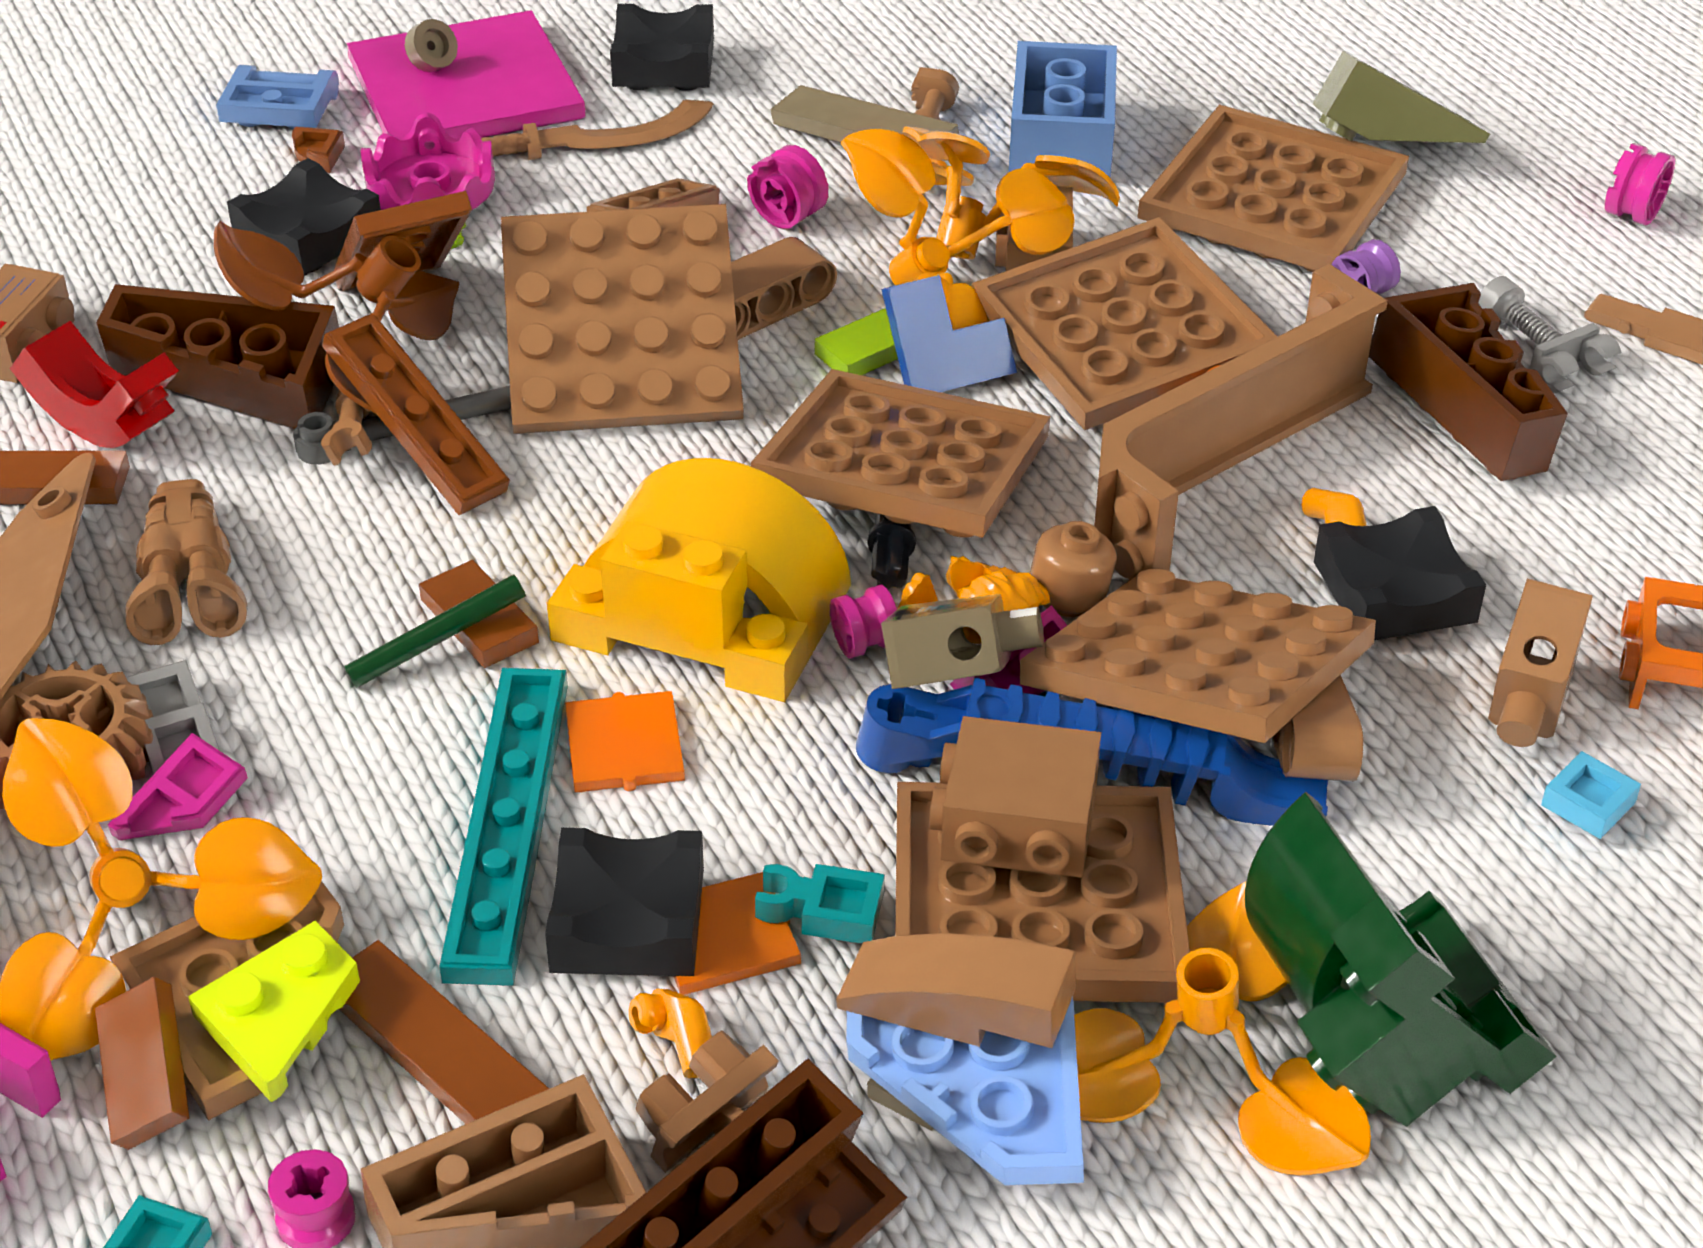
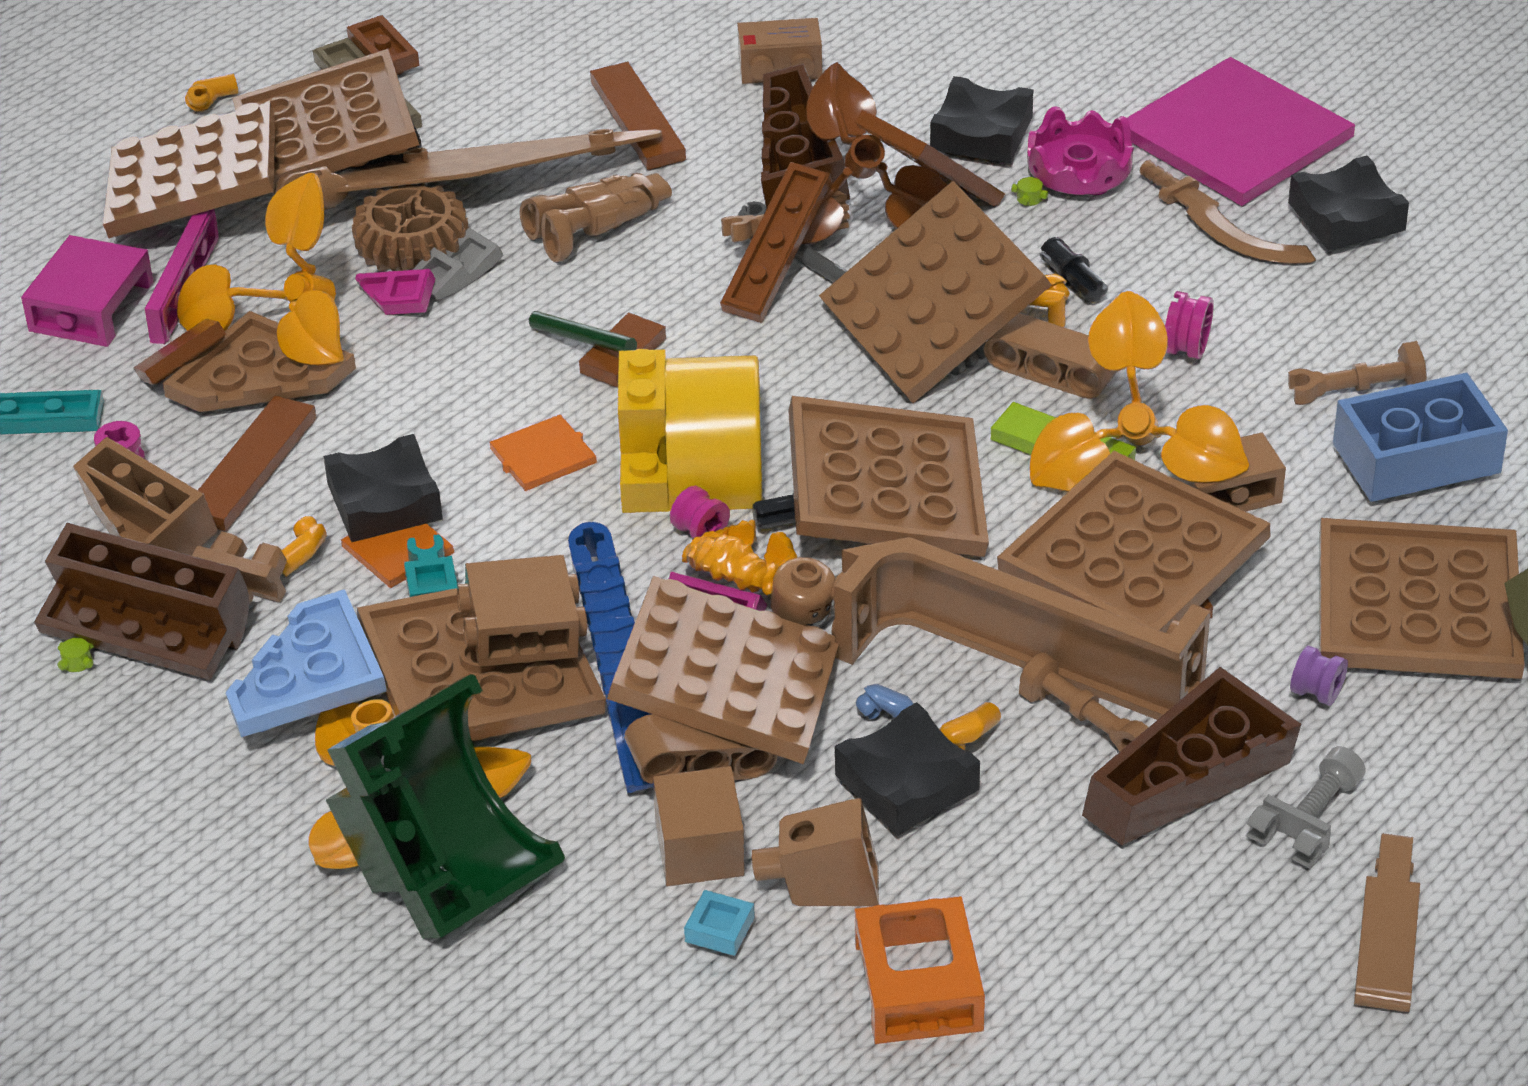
camera: 70 degrees right, 0 degrees up
red arch [9,320,179,448] -> none
neon yellow wing [188,920,360,1102] -> none
medium blue plate [216,65,339,129] -> none
dark orange tile [292,126,345,173] -> none
dark tan tile [405,19,458,72] -> none
teal tile [439,668,568,986] -> none
medium nougat tile [587,178,720,212] -> none
dark tan tile [770,85,959,142] -> none
medium nougat slope [836,933,1076,1048] -> none
tile [881,275,1017,392] -> none
dark tan torso [881,594,1044,689] -> none
light orange plant [902,126,1120,260] -> none
none -> medium nougat head [653,766,744,887]
none -> medium blue arm [856,684,914,719]
none -> medium nougat piece [1019,652,1148,752]

